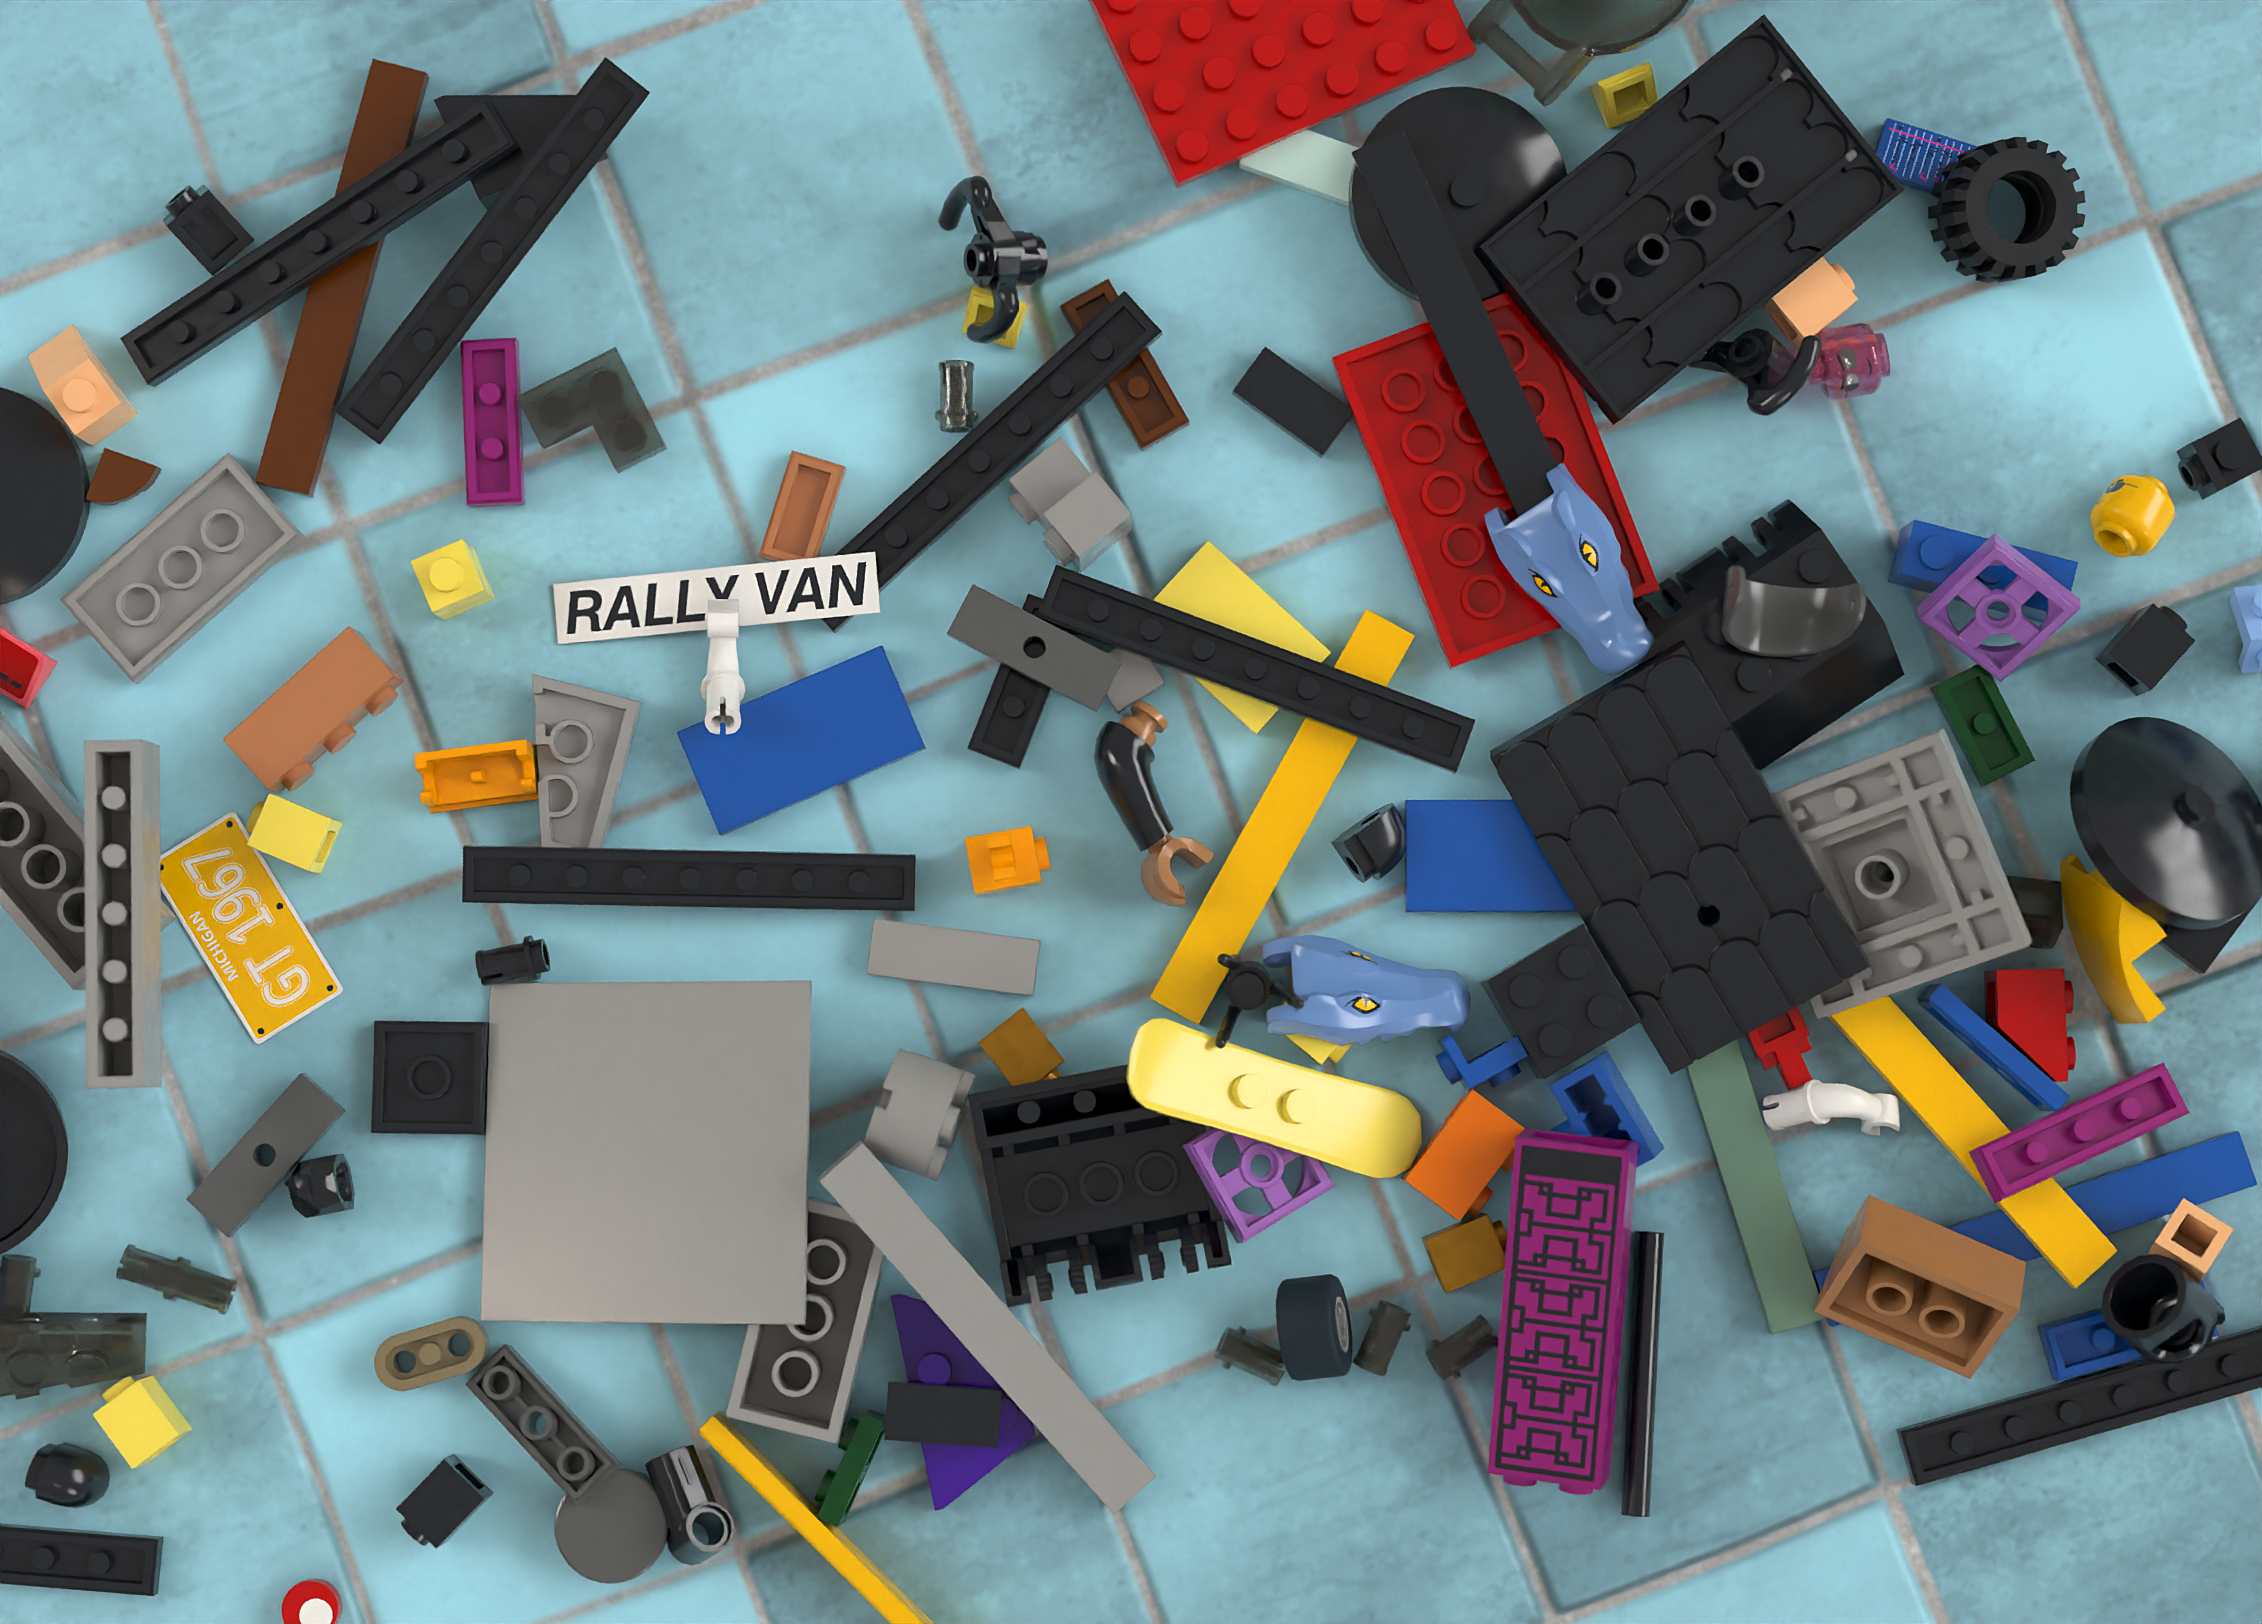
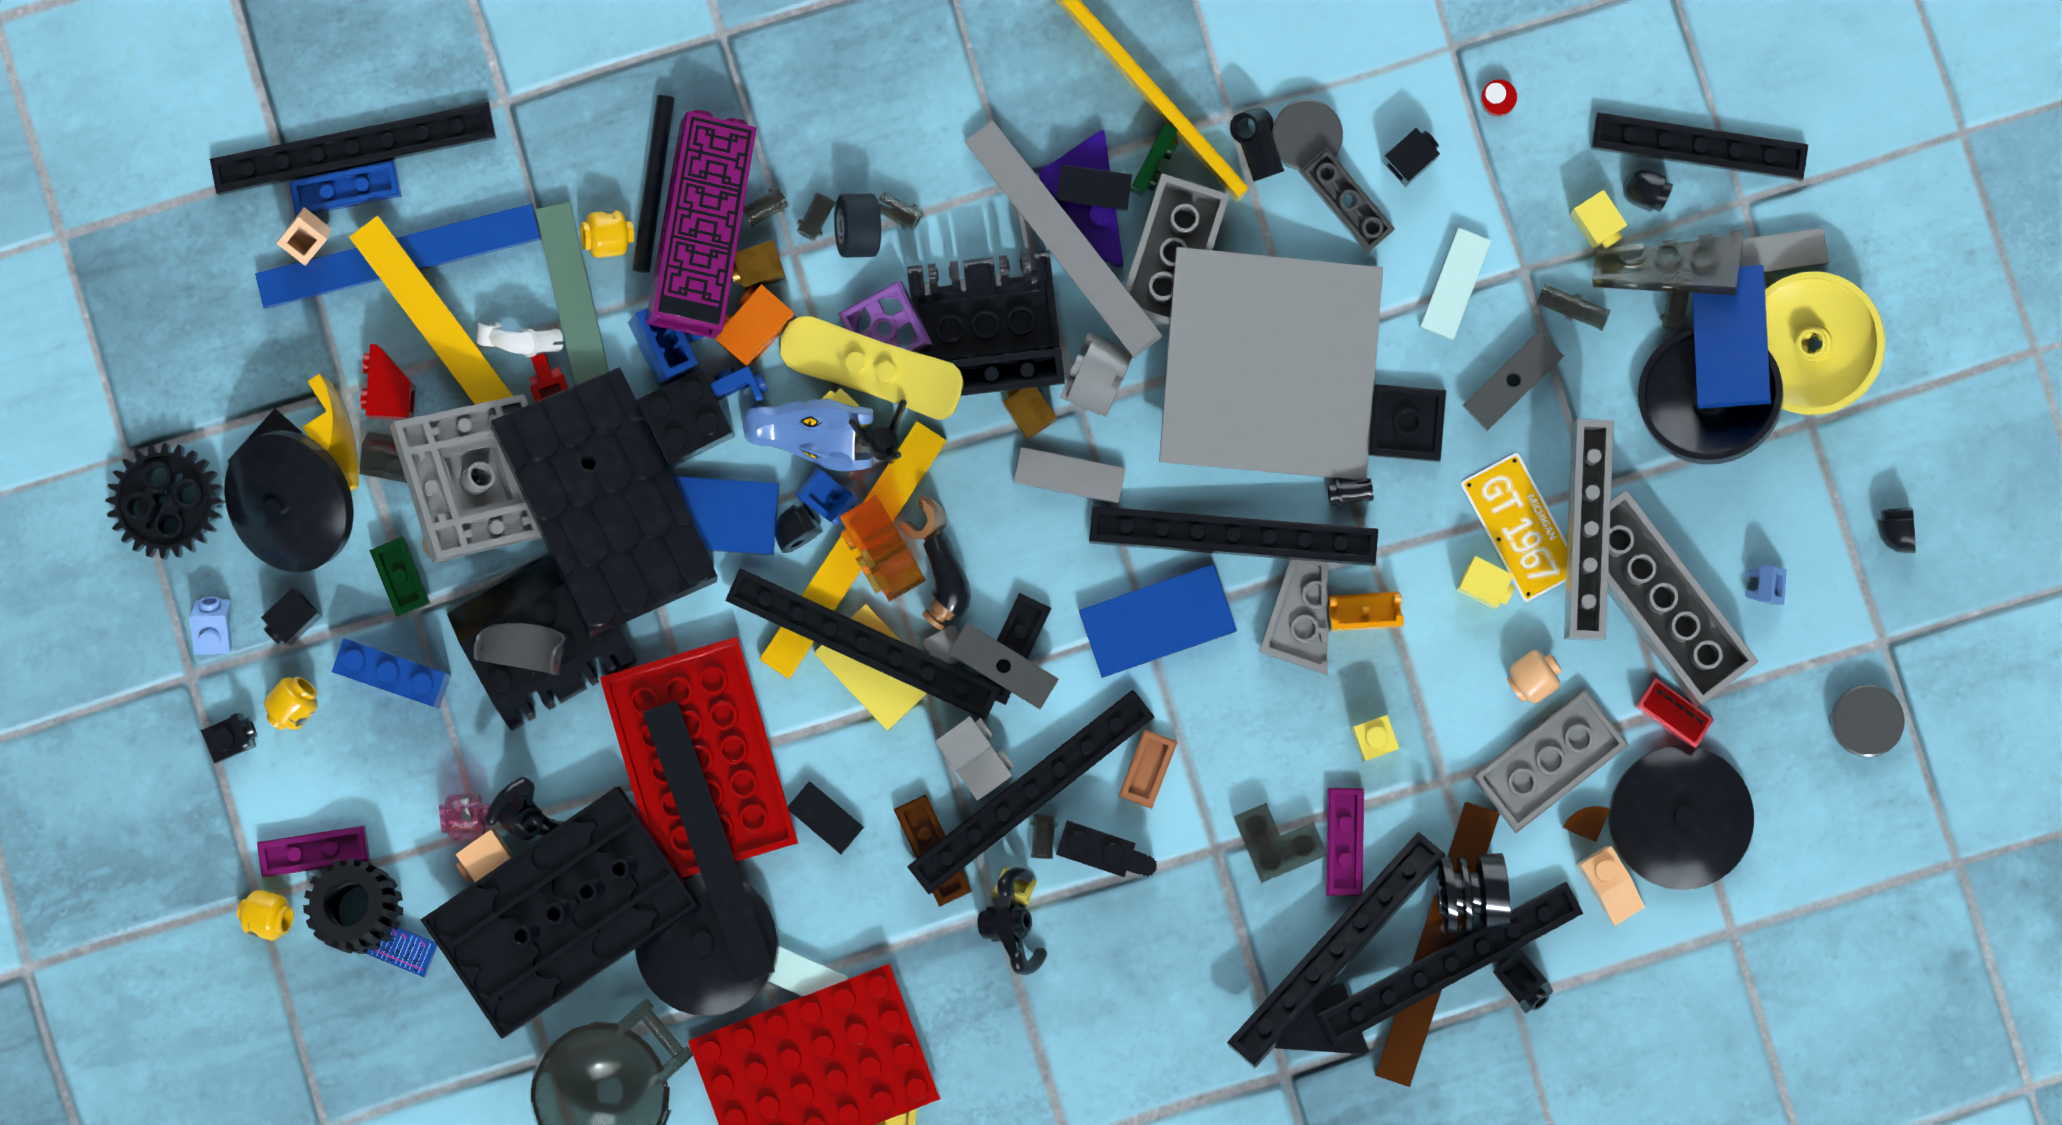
camera: 175 degrees left, 0 degrees up
nougat brick [223,626,404,793] -> none
black rock [284,1154,355,1218] -> none
dark tan plate [374,1316,489,1391] -> none
white sticker [553,552,880,644] -> none
white piece [700,599,745,735] -> none
light orange brick [965,826,1051,896] -> none
medium blue animal [1484,463,1654,675] -> none
light yellow slope [1589,62,1658,129] -> none
medium nougat slope [1814,1195,2026,1379] -> none
medium lavender piece [1917,533,2081,682] -> none
blue tile [1917,983,2070,1111] -> none
magenta tile [1969,1062,2190,1203] -> none
black piece [2102,1254,2226,1365] -> none
none -> yellow head [237,890,294,941]
none -> magenta tile [257,826,370,878]
none -> yellow head [580,210,634,258]
none -> blue bracket [795,467,858,526]
none -> clear orange brick [839,495,926,602]
none -> black hinge [1056,820,1158,877]
none -> light aqua tile [1420,228,1492,341]
none -> black wheel [1436,853,1511,933]
none -> light nougat head [1507,650,1562,704]

